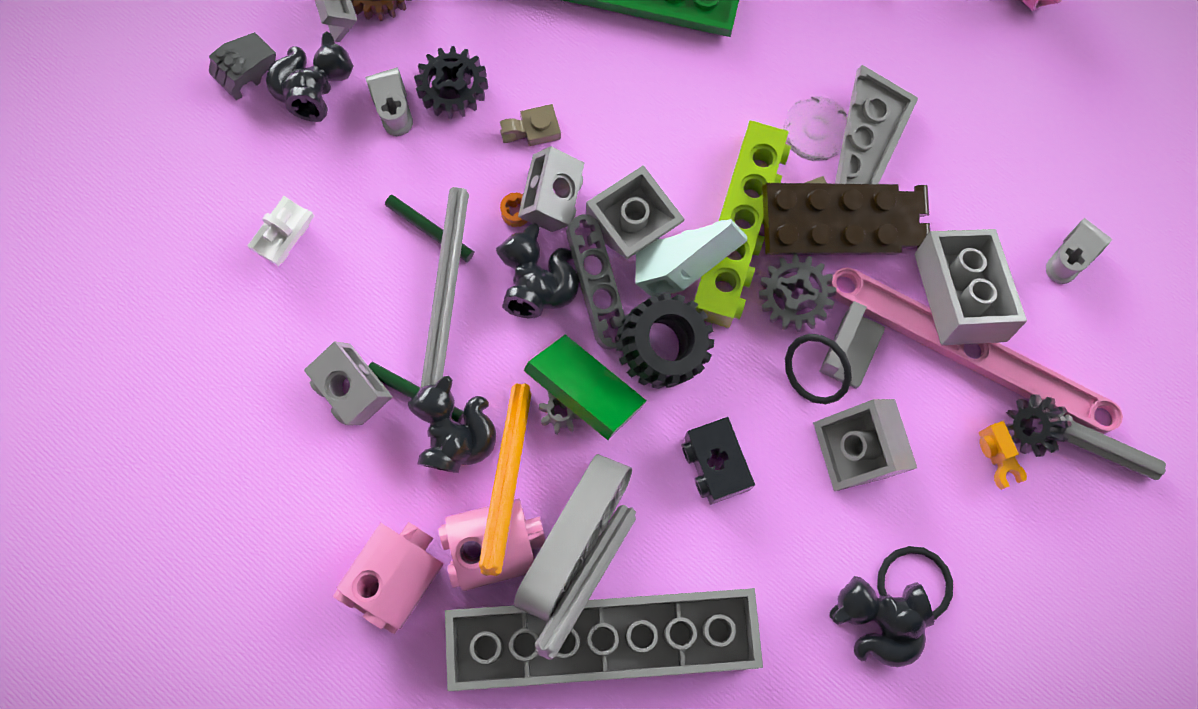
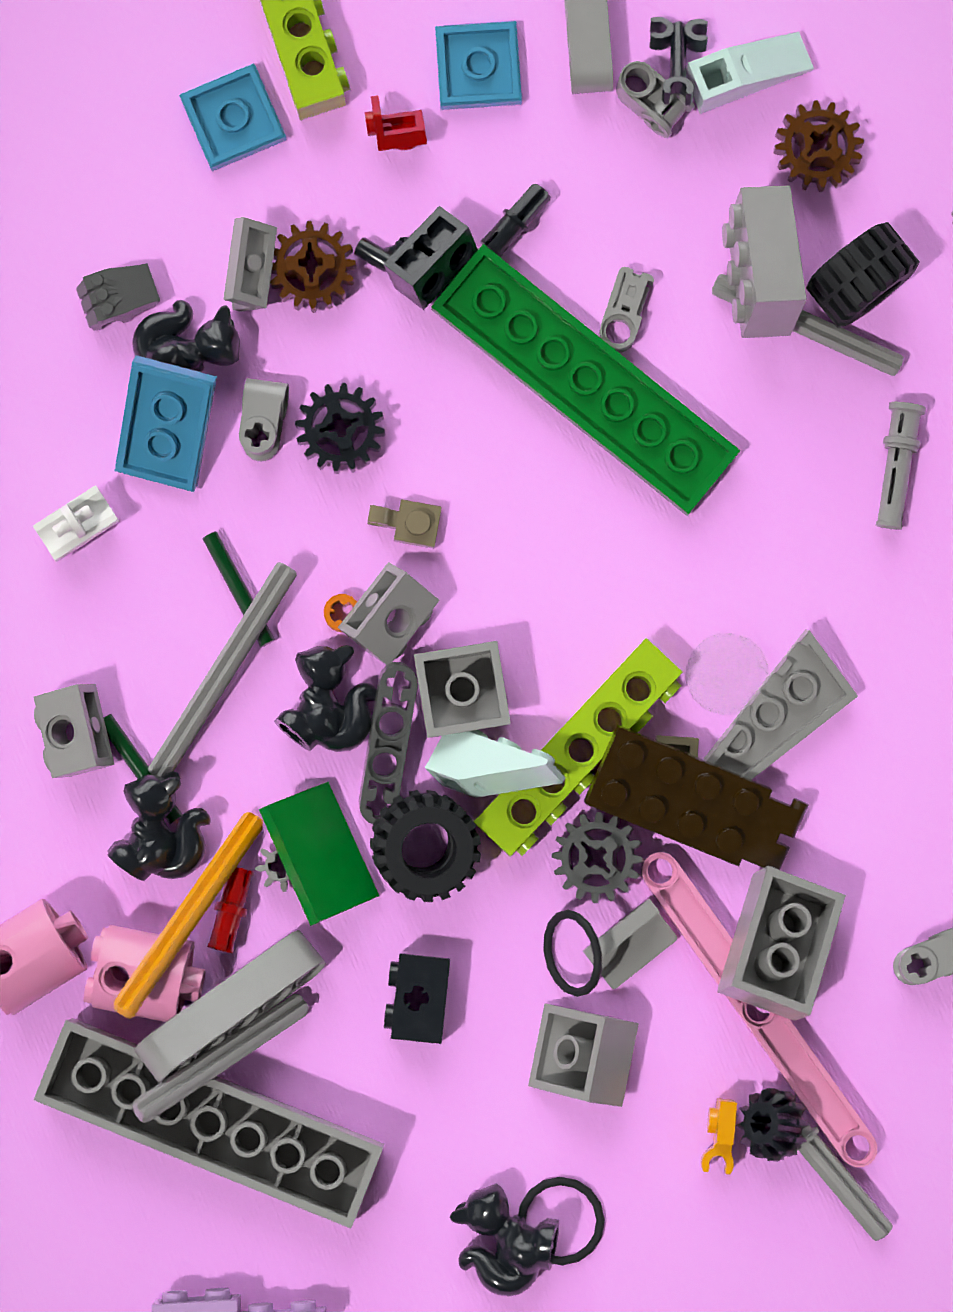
camera: 30 degrees right, 10 degrees up
none -> dark azure tile [114,355,217,492]
none -> red pin [207,867,254,954]

